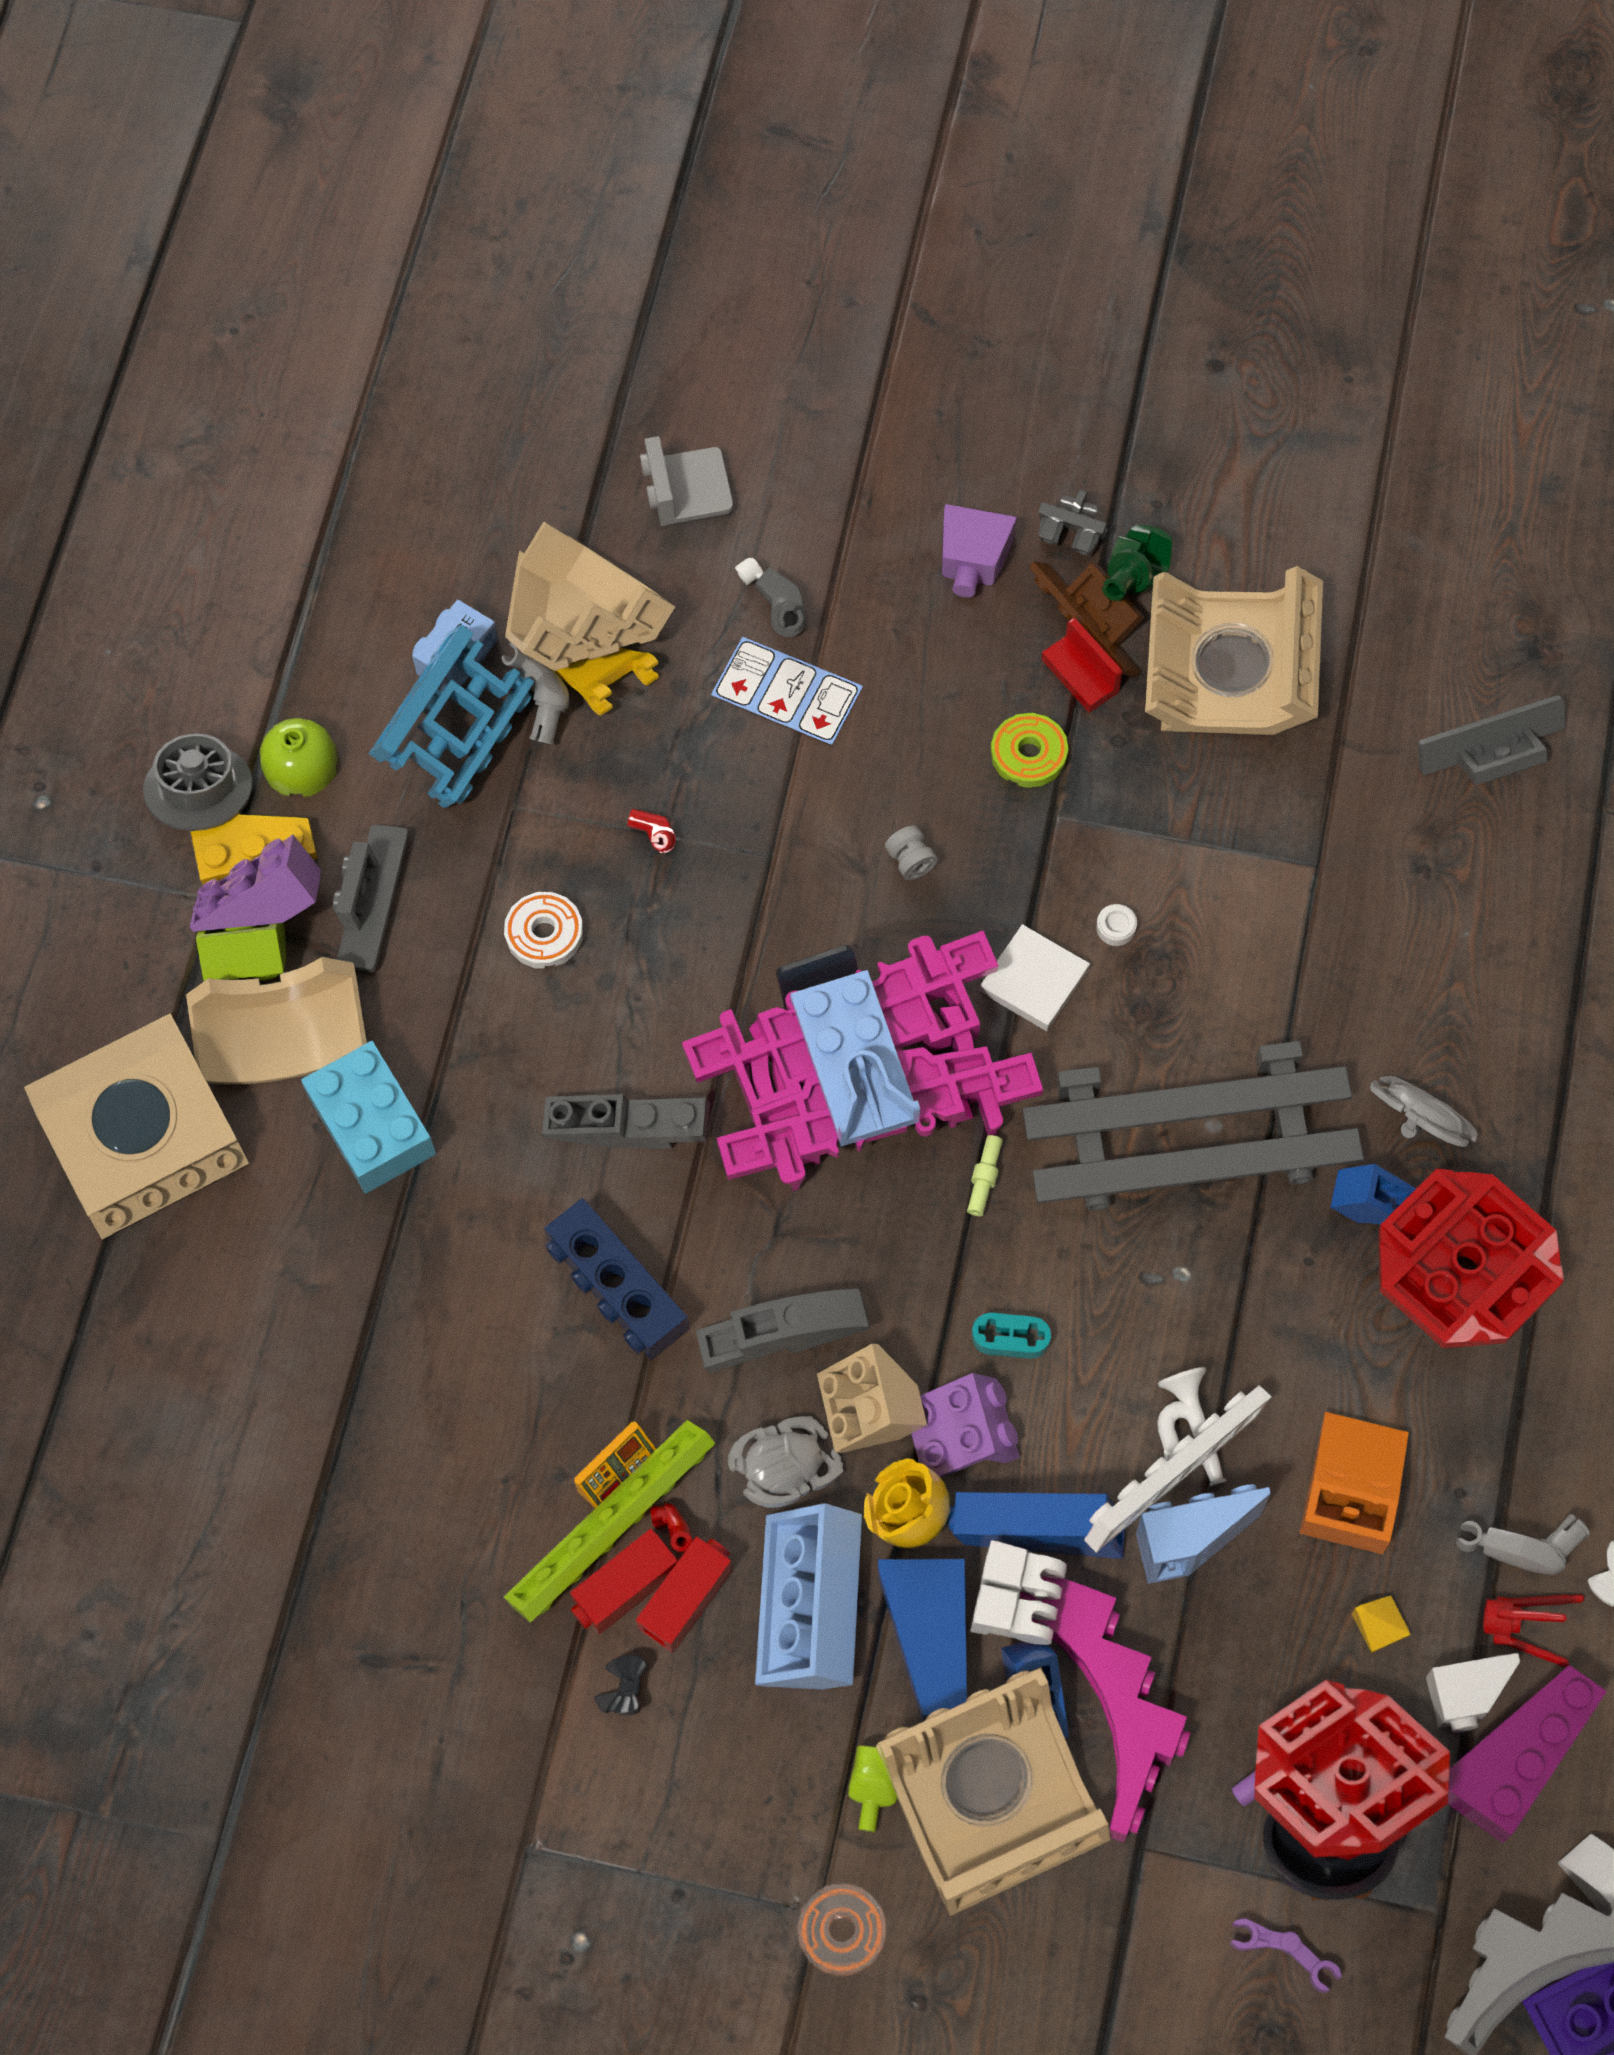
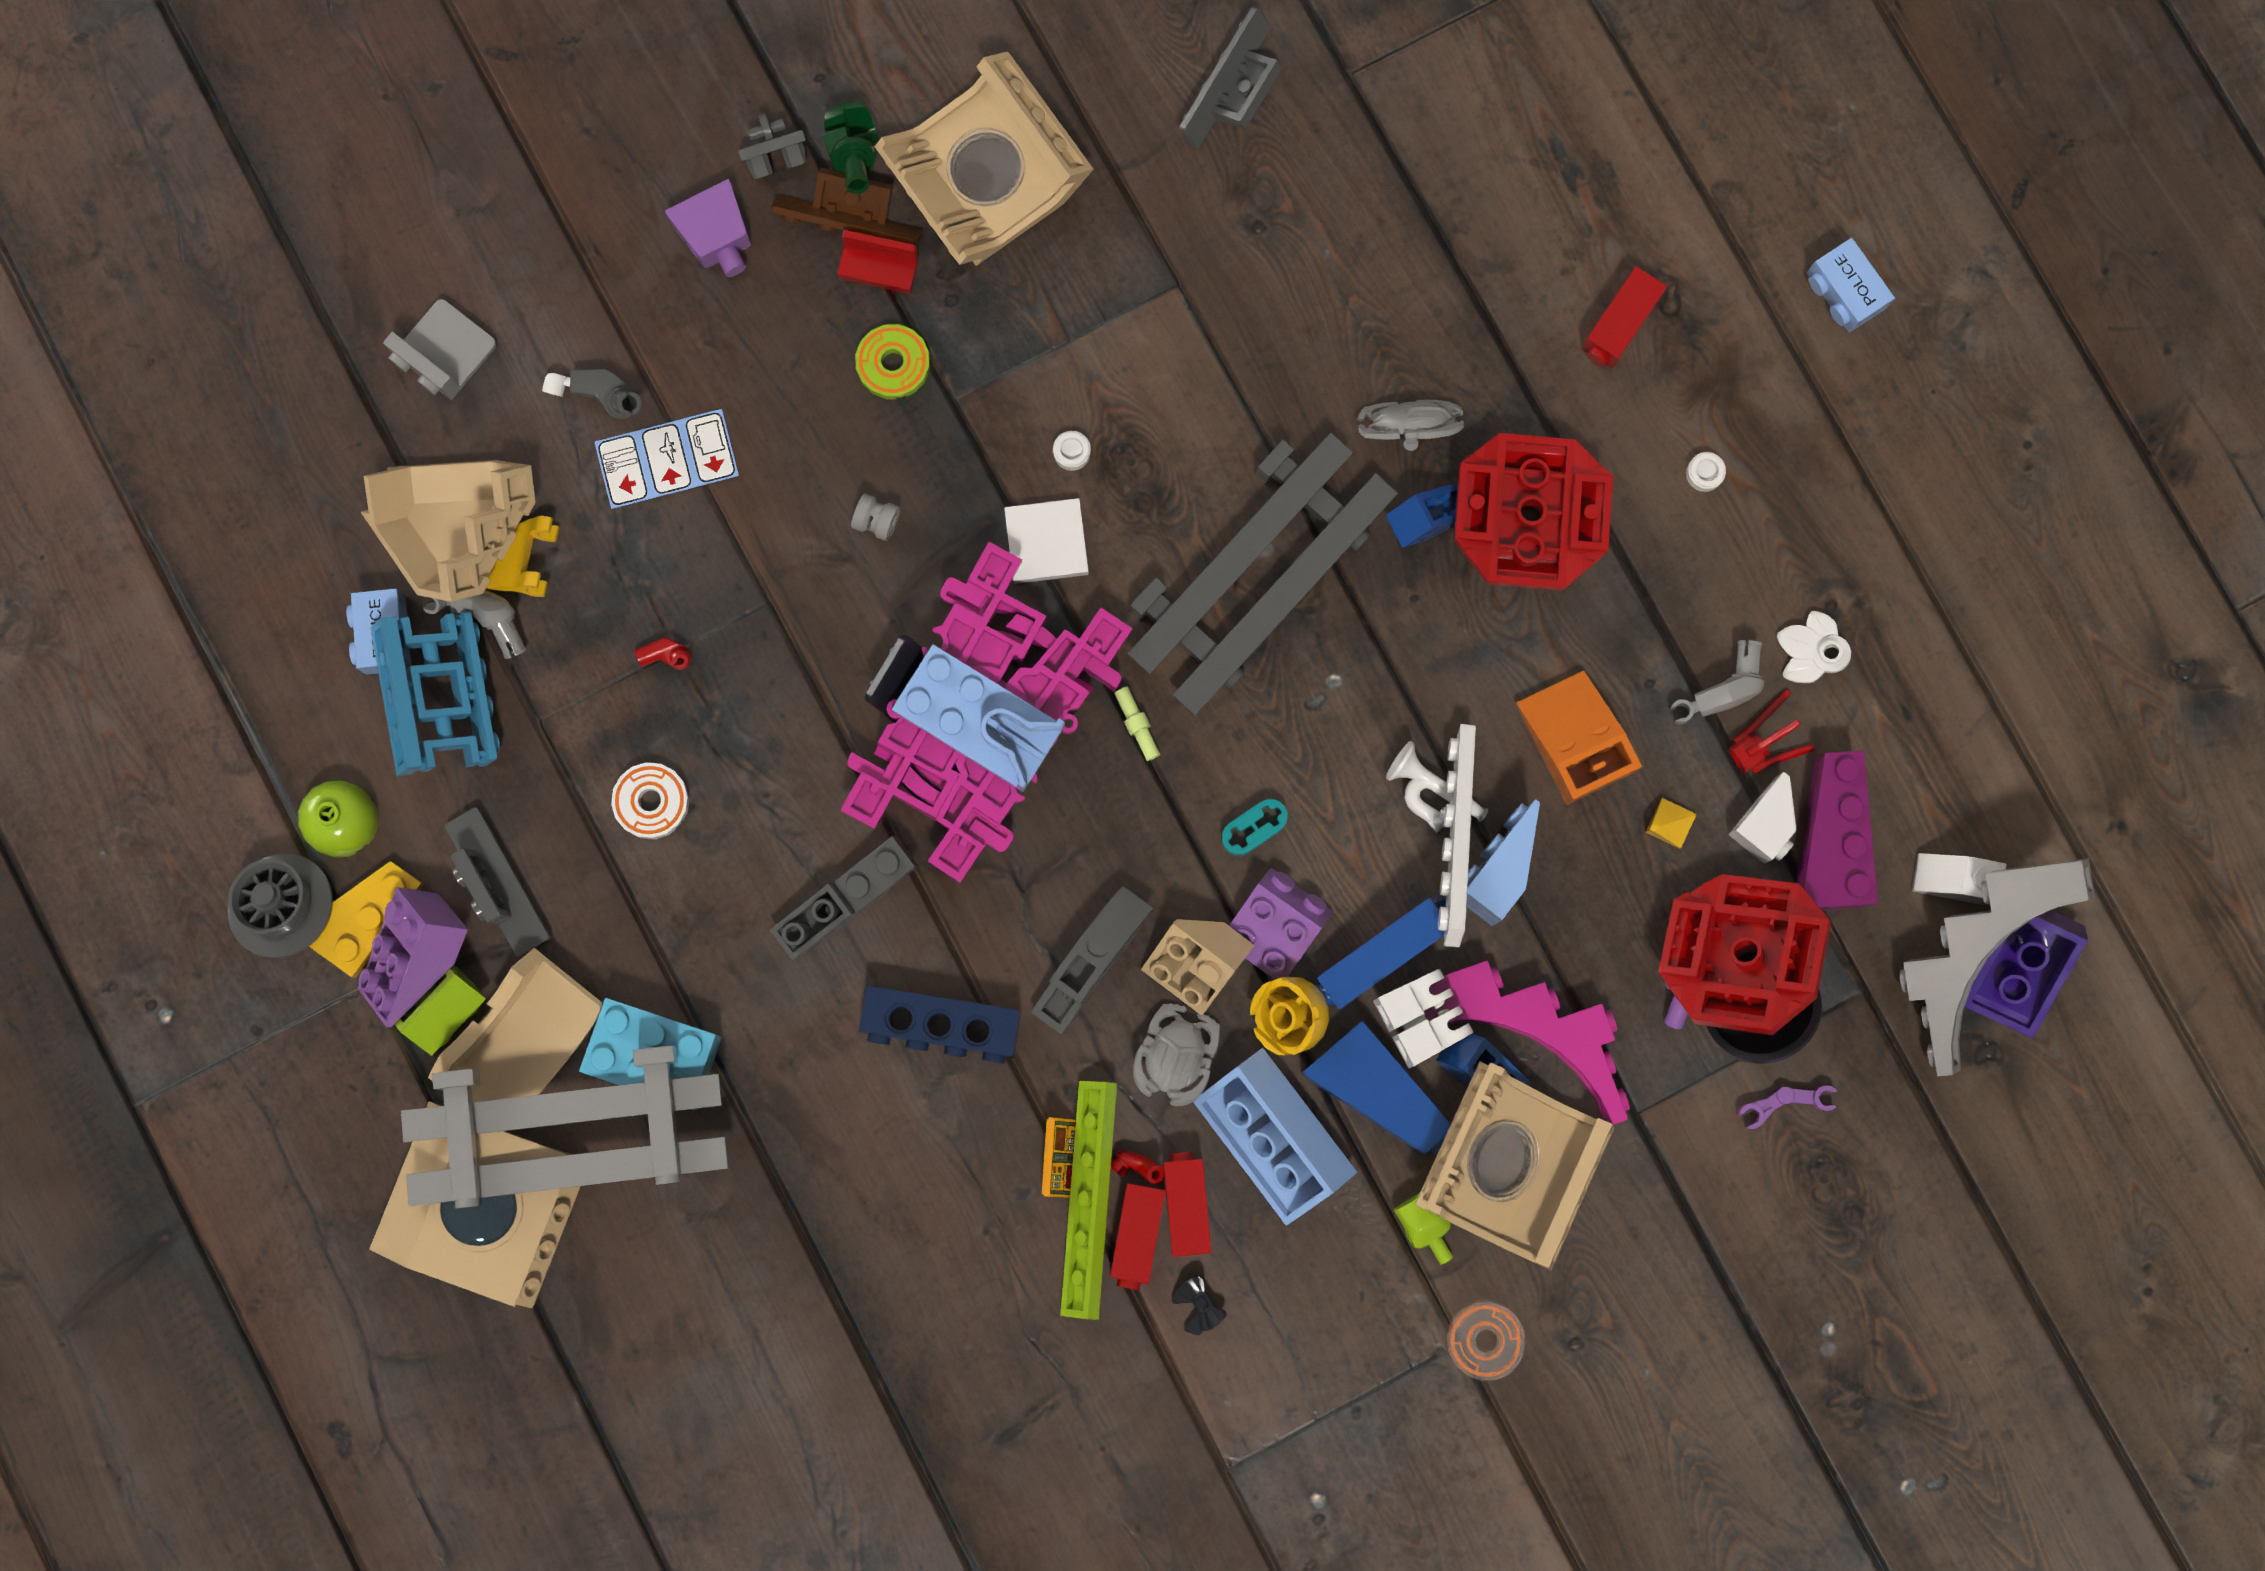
camera: 45 degrees left, 15 degrees up
none -> light grey fence [401,1045,728,1209]

